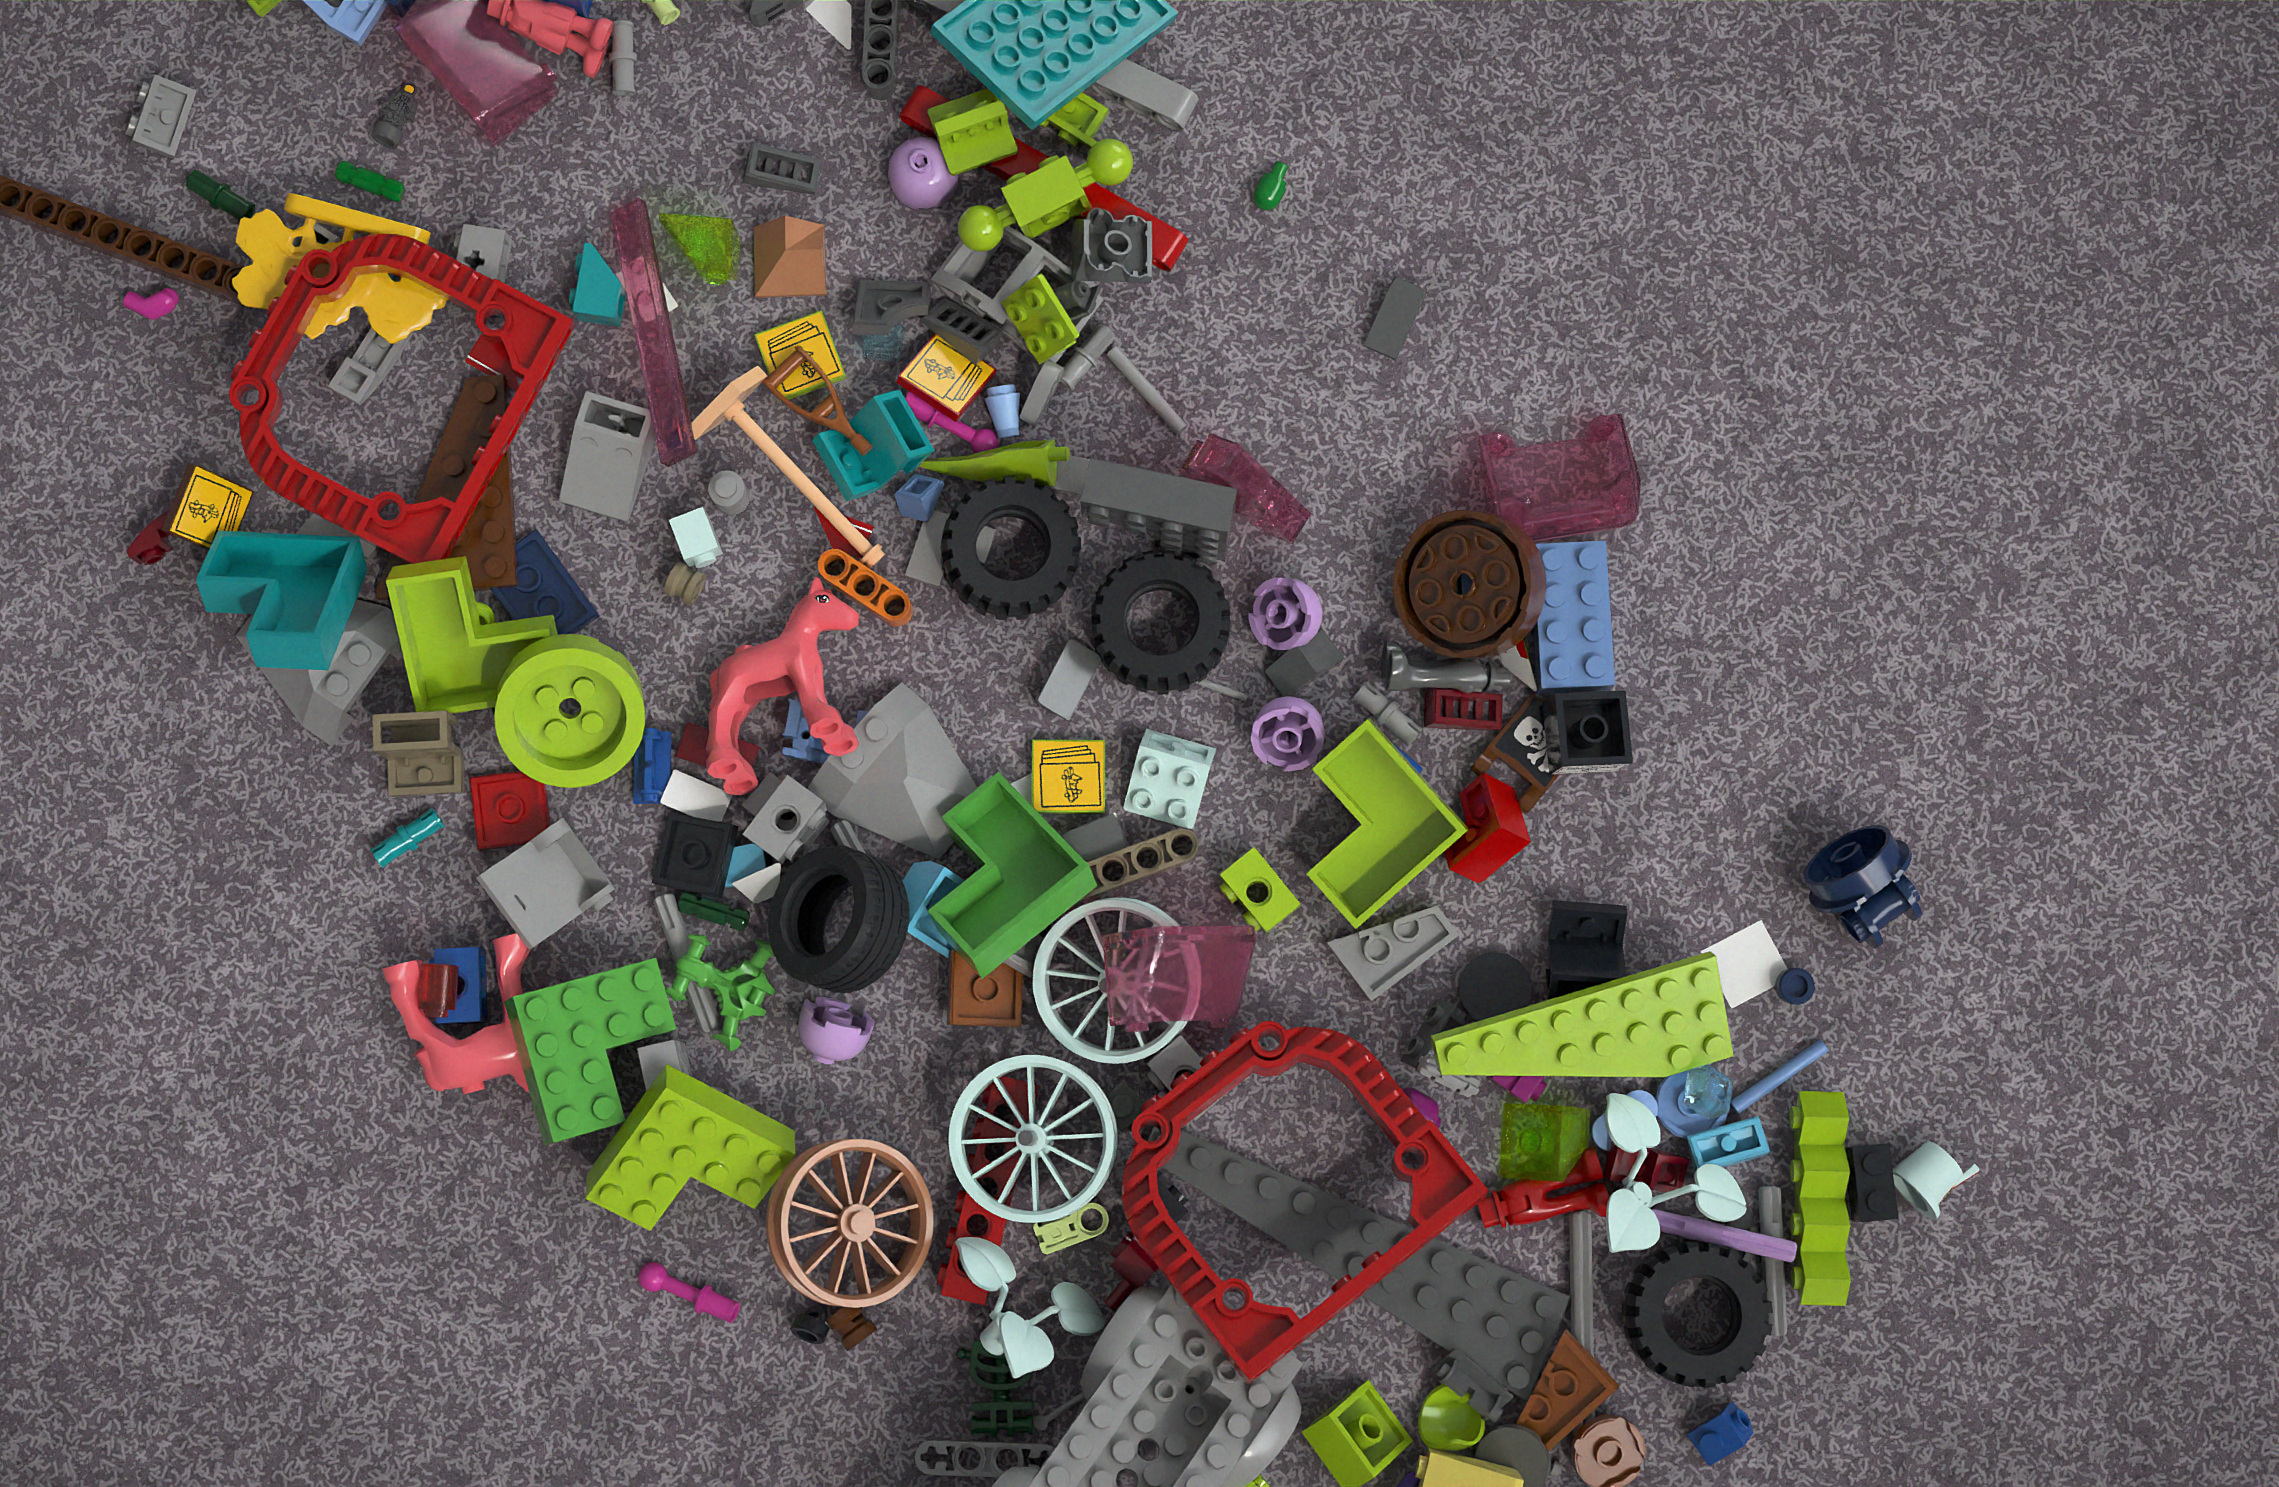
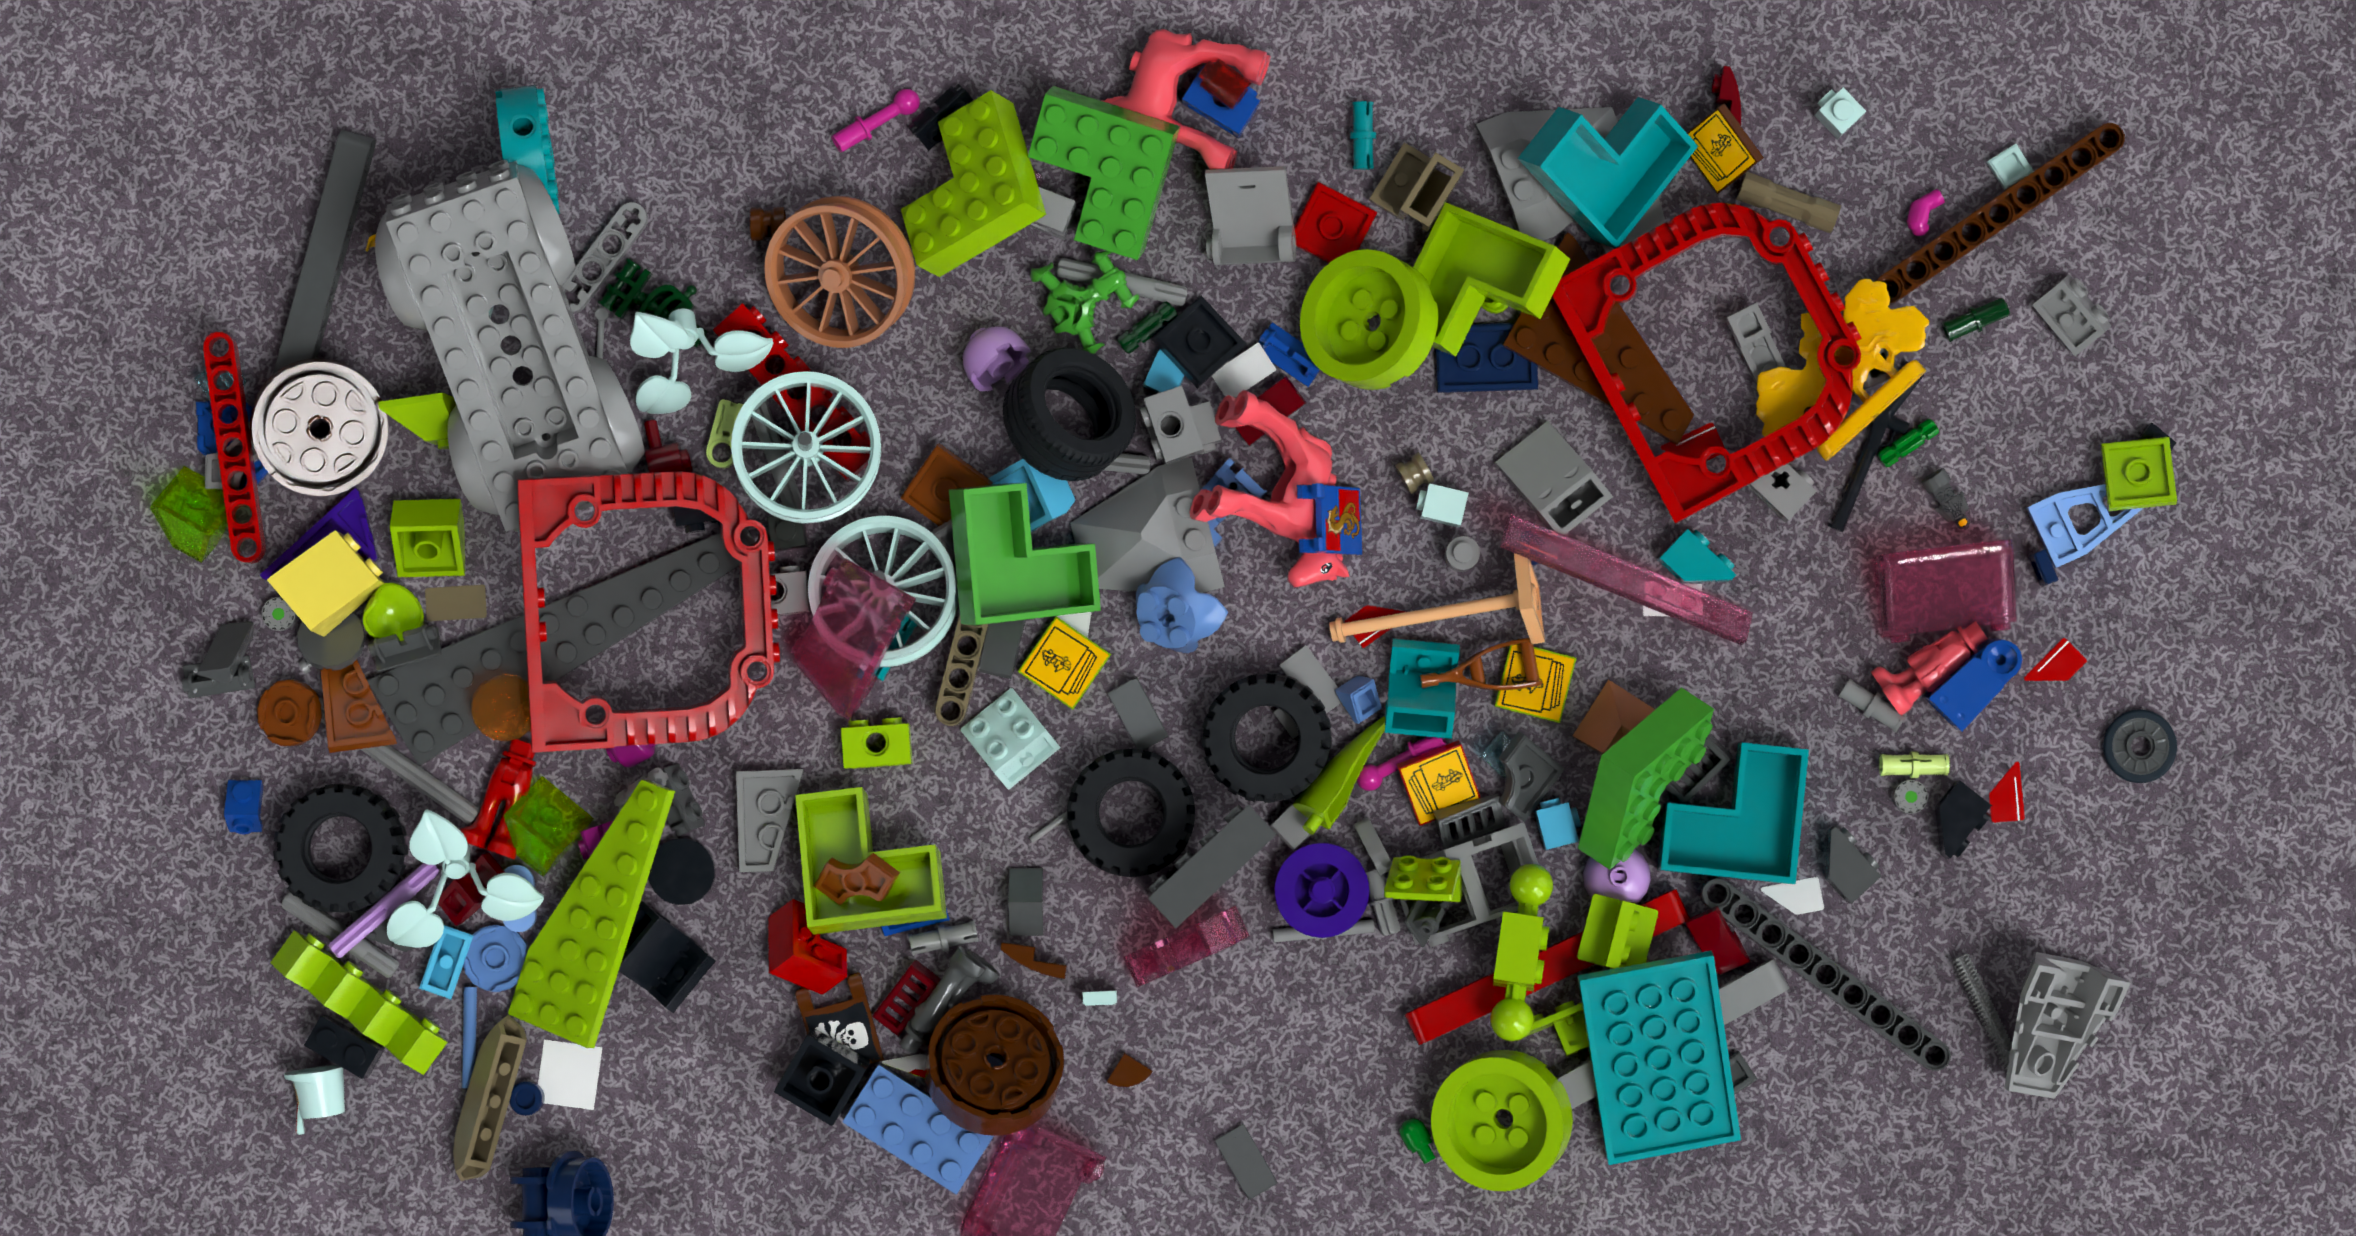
camera: 125 degrees right, 5 degrees up
clear neon green slope [659,213,741,285] -> none
white sticker [732,863,781,904] -> none
black tile [790,1306,830,1344] -> none
orange beam [818,549,913,627] -> none
light blue cone [985,384,1020,439] -> none
dark grey slope [1070,208,1152,283] -> none
lavender cylinder [1248,577,1323,650] -> none
lavender cylinder [1250,696,1325,772] -> none
clear light blue slope [1683,1064,1734,1119] -> none
none -> dark tan sticker [425,585,487,621]
none -> dark tan brick [453,1015,527,1181]
none -> clear orange tile [471,674,530,741]
none -> light grey axle [744,388,802,509]
none -> dark orange tile [814,853,900,906]
none -> black hinge [909,84,973,151]
none -> reddish brown slope [1001,942,1067,979]
none -> light aqua tile [1082,990,1117,1006]
none -> reddish brown tile [1107,1053,1153,1087]
none -> medium blue brick [1136,557,1228,653]
none -> dark purple wheel [1275,843,1369,938]
none -> blue flag [1297,483,1362,555]
none -> lime brick [1431,1050,1573,1191]
none -> medium azure brick [1534,798,1581,850]
none -> bright green piece [1578,687,1714,870]
none -> teal piece [1657,742,1809,884]
none -> dark red slope [1686,906,1750,975]
none -> dark tan axle [1736,172,1841,233]
none -> light aqua brick [1814,87,1866,140]
none -> black piece [1828,361,1924,533]
none -> light aqua tile [1986,144,2034,190]

